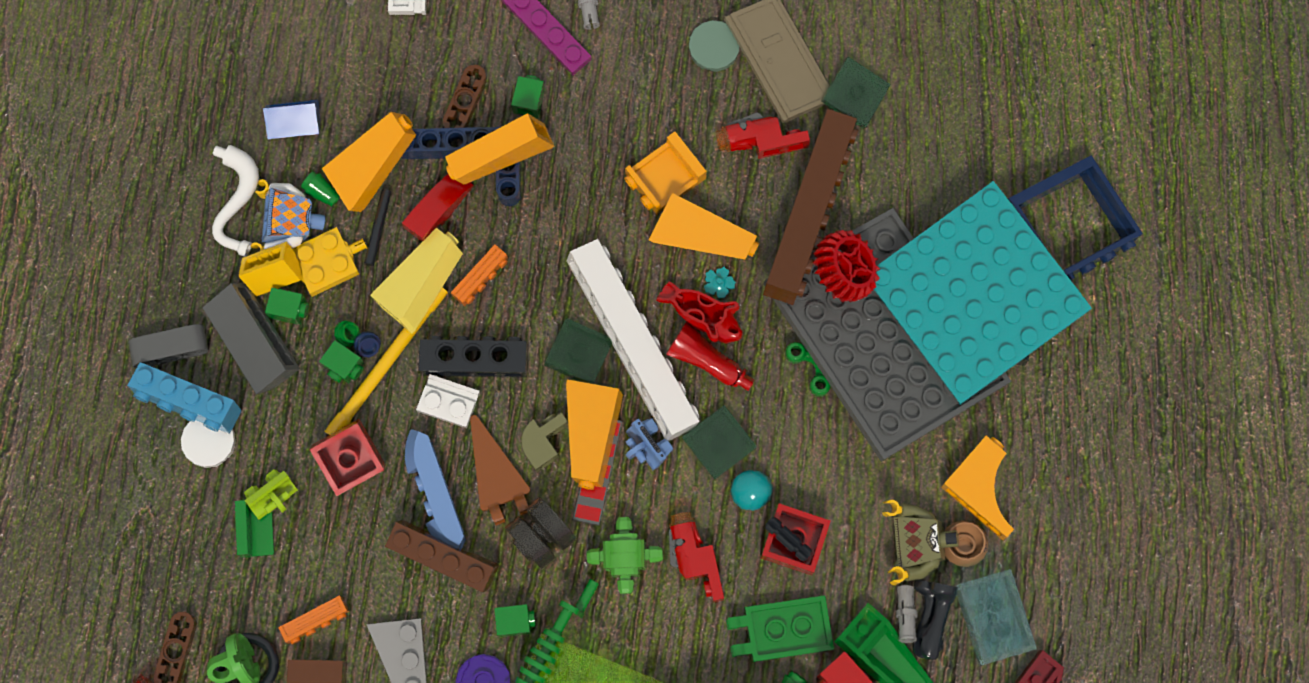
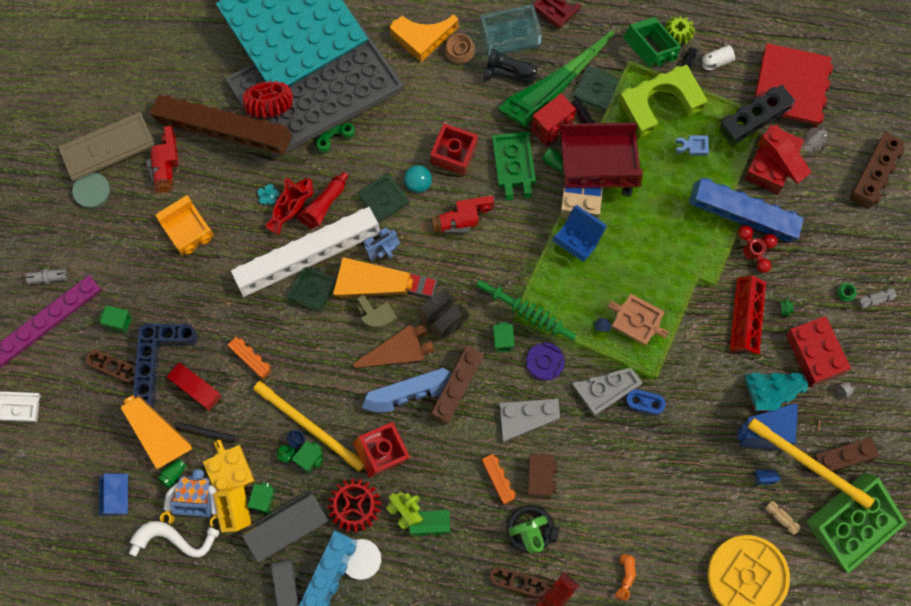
camera: 90 degrees left, 5 degrees down
light yellow slope [370,228,463,334] -> none
white plate [416,374,480,429] -> none
black brick [419,336,528,378] -> none
light orange slope [445,113,555,184] -> none
bright green piece [587,517,663,594] -> none
light orange slope [649,193,759,260] -> none
black axle [765,517,812,561] -> none
clear green plate [821,57,891,129] -> none
olive torso [882,500,959,585] -> none
light grey pin [896,585,918,643] -> none
none -> red gear [327,478,381,533]

